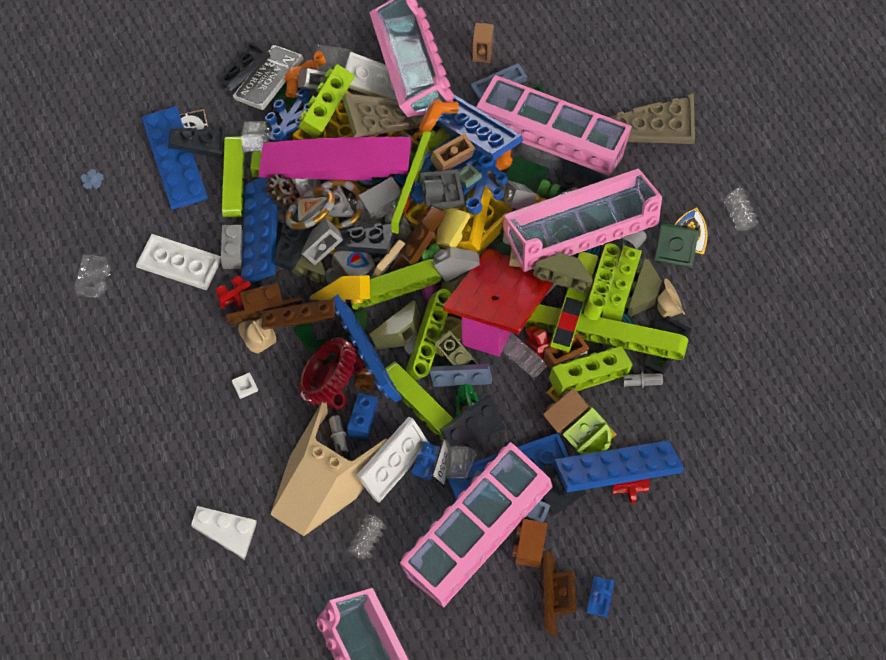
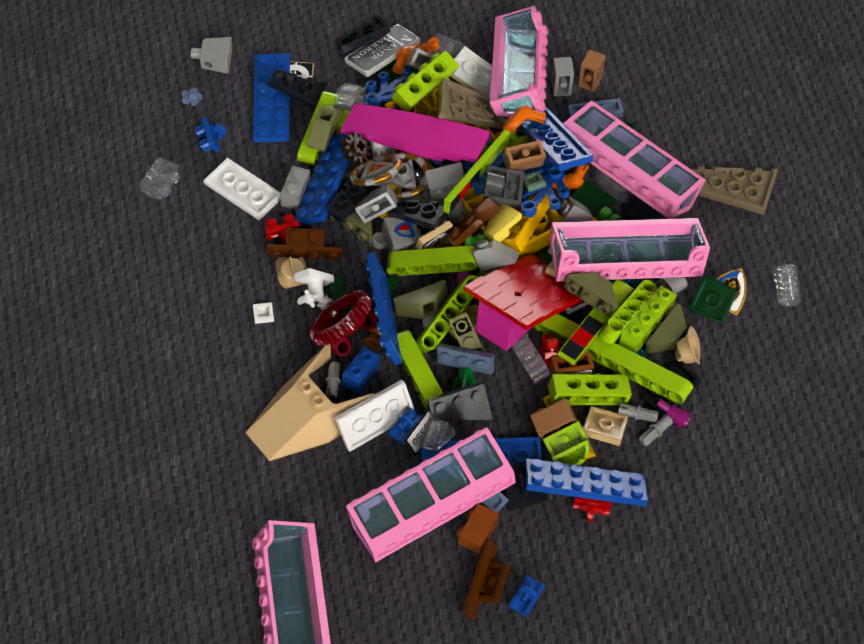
camera: 15 degrees right, 5 degrees down
white wing [191,506,257,560] -> none
reddish brown bracket [261,298,335,330] -> none
yellow slope [310,275,370,303] -> none
clear piece [347,513,388,560] -> none
none -> light grey torso [191,37,233,73]
none -> blue hips [195,117,226,152]
none -> white piece [294,268,334,310]
none -> olive slope [307,104,344,152]
none -> light grey brick [551,57,574,96]
none -> tan tile [583,406,629,446]
none -> light grey axle [639,414,673,447]
none -> magenta cone [656,398,691,428]

